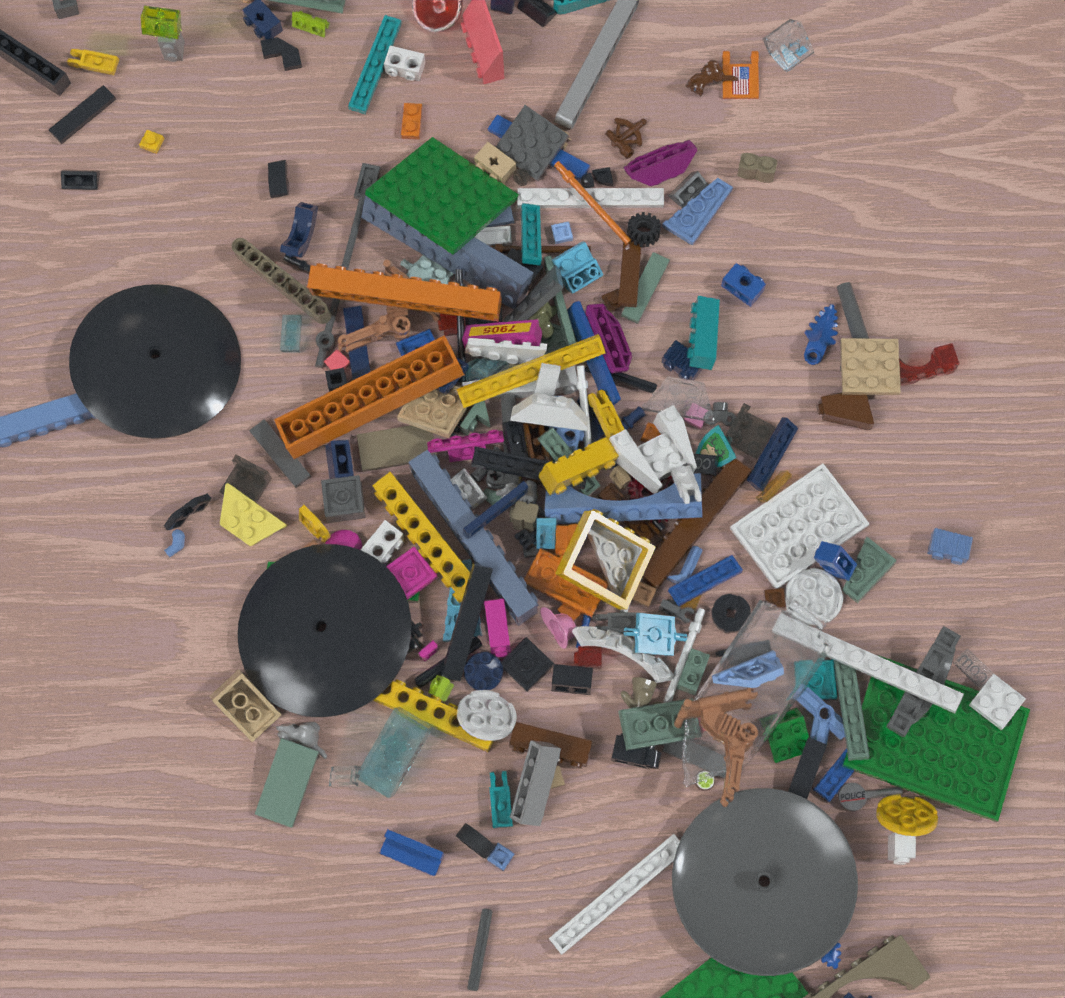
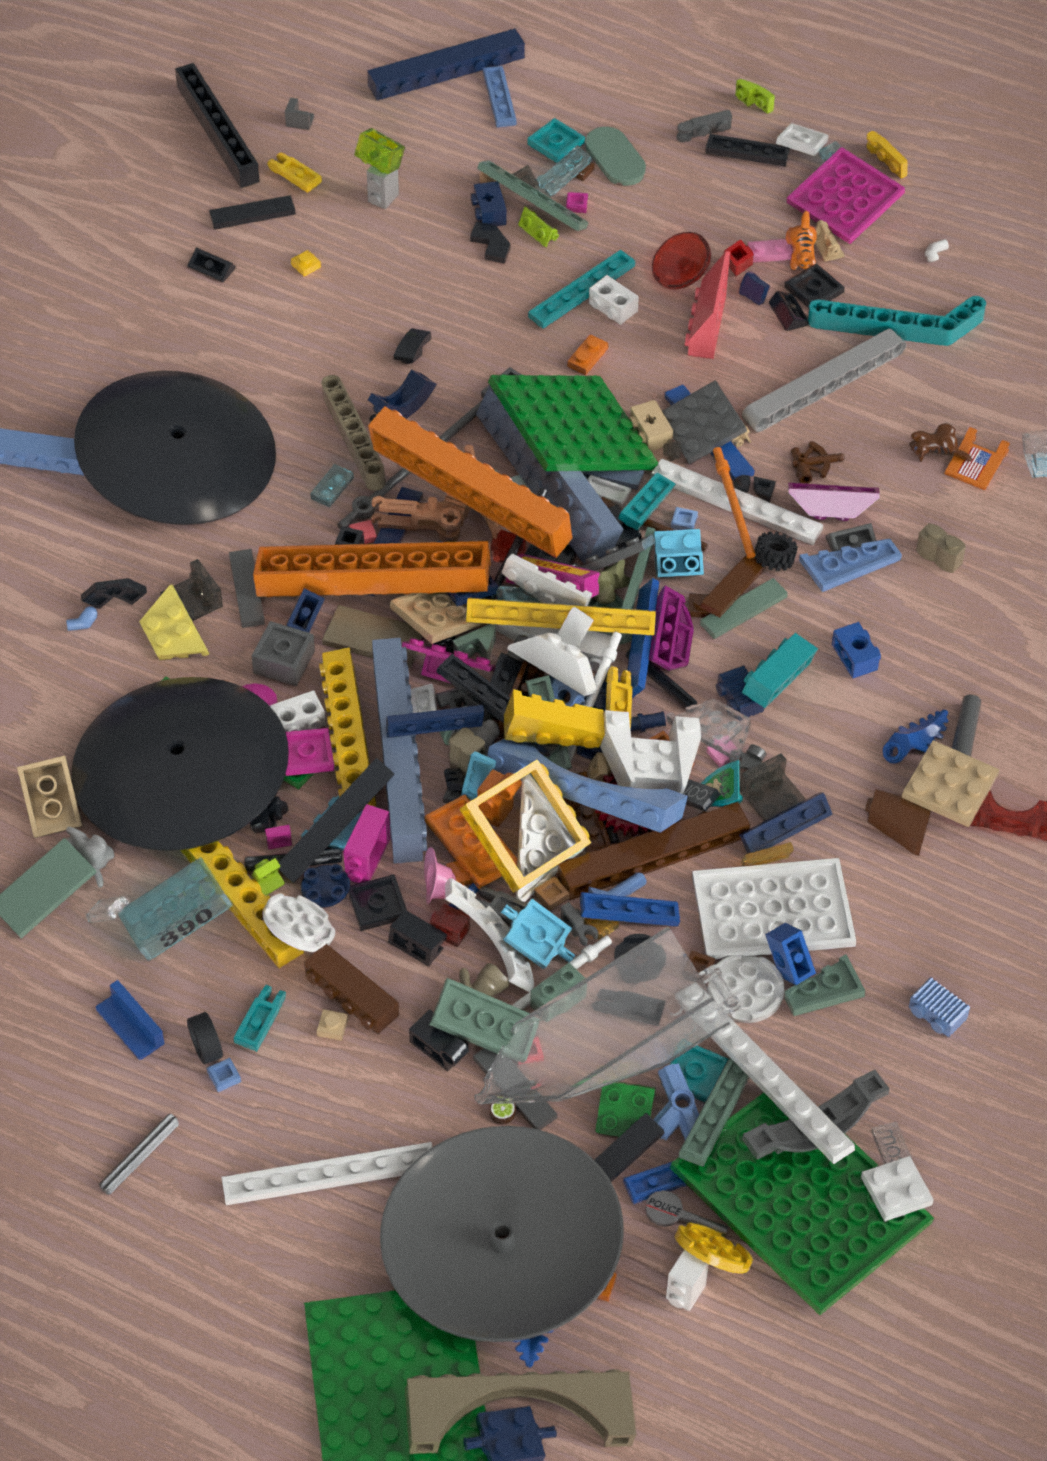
camera: 25 degrees right, 20 degrees down
yellow tile [299,505,330,542] -> none
light grey brick [510,740,561,826] -> none
white hinge [671,465,702,504] -> none
nougat piece [674,687,758,807] -> none
light blue wing [712,650,784,688] -> none

